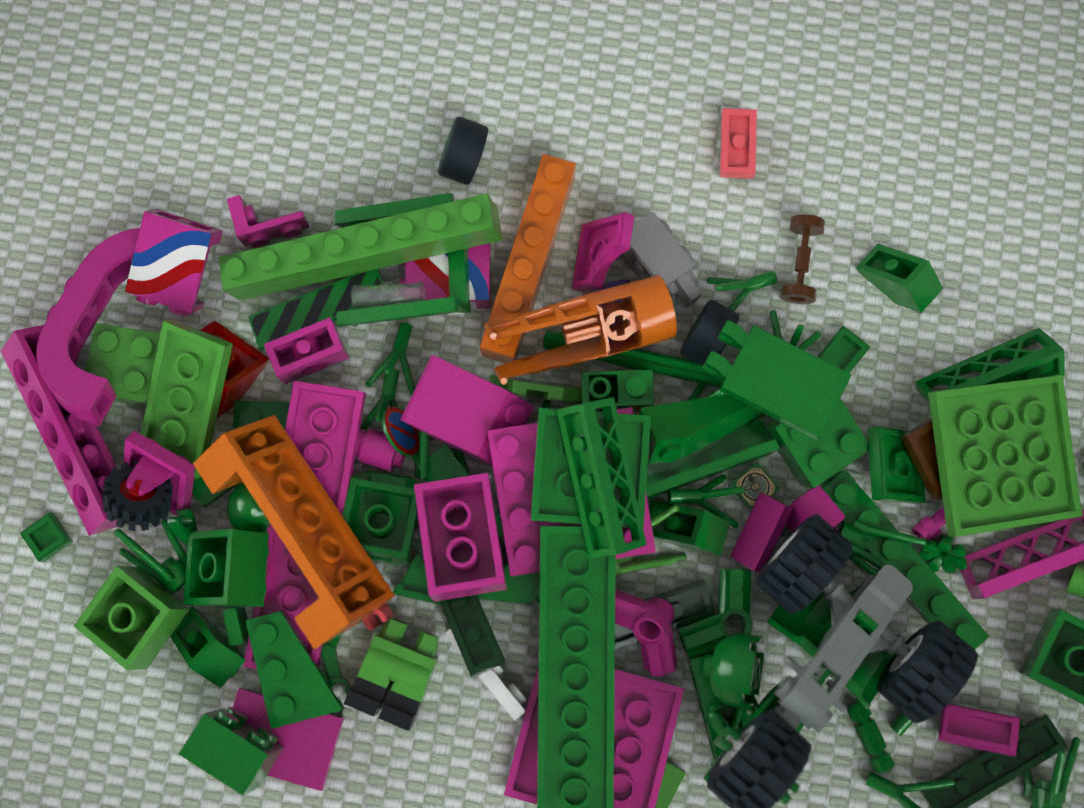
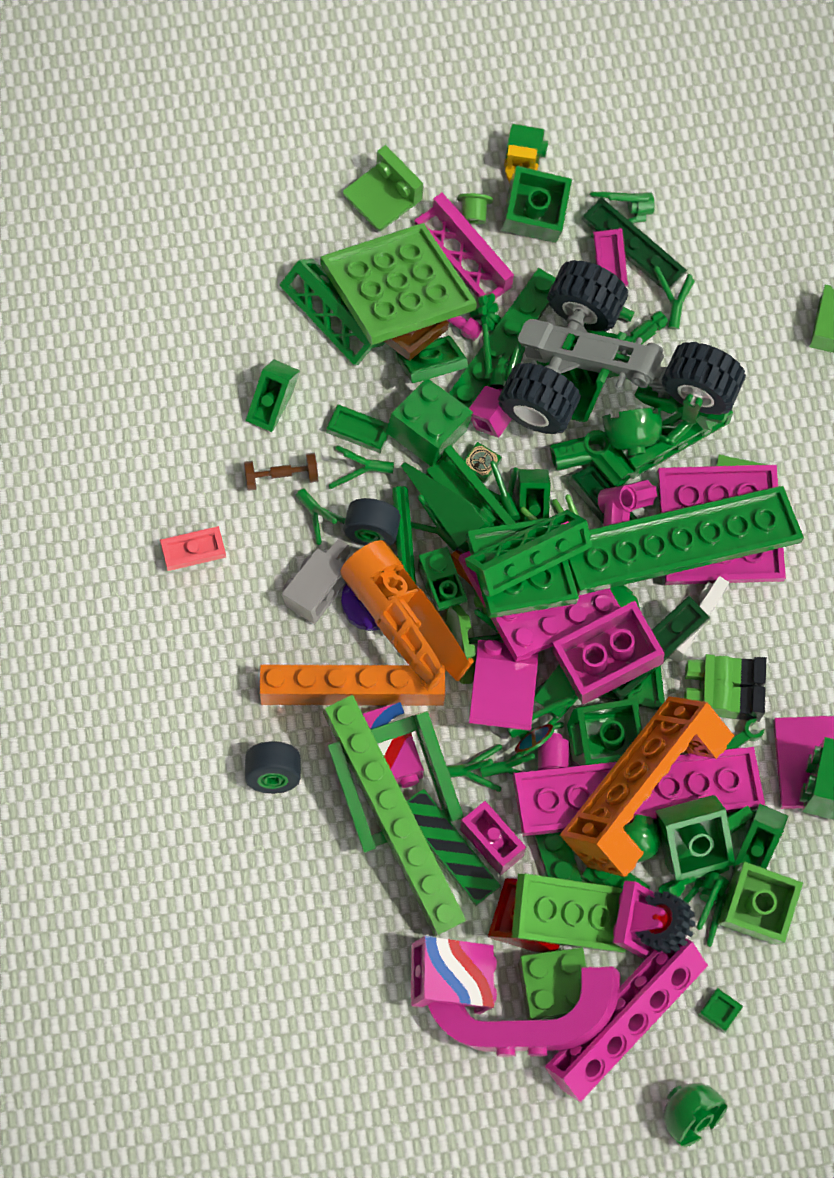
camera: 115 degrees left, 10 degrees down
dark pink bracket [226,195,310,248] -> none
green wing [245,610,345,729] -> none
clear pin [351,280,426,308] -> none
dark pink tile [572,212,635,292] -> none
green tile [701,320,852,441] -> none
dark pink tile [730,492,793,573] -> none

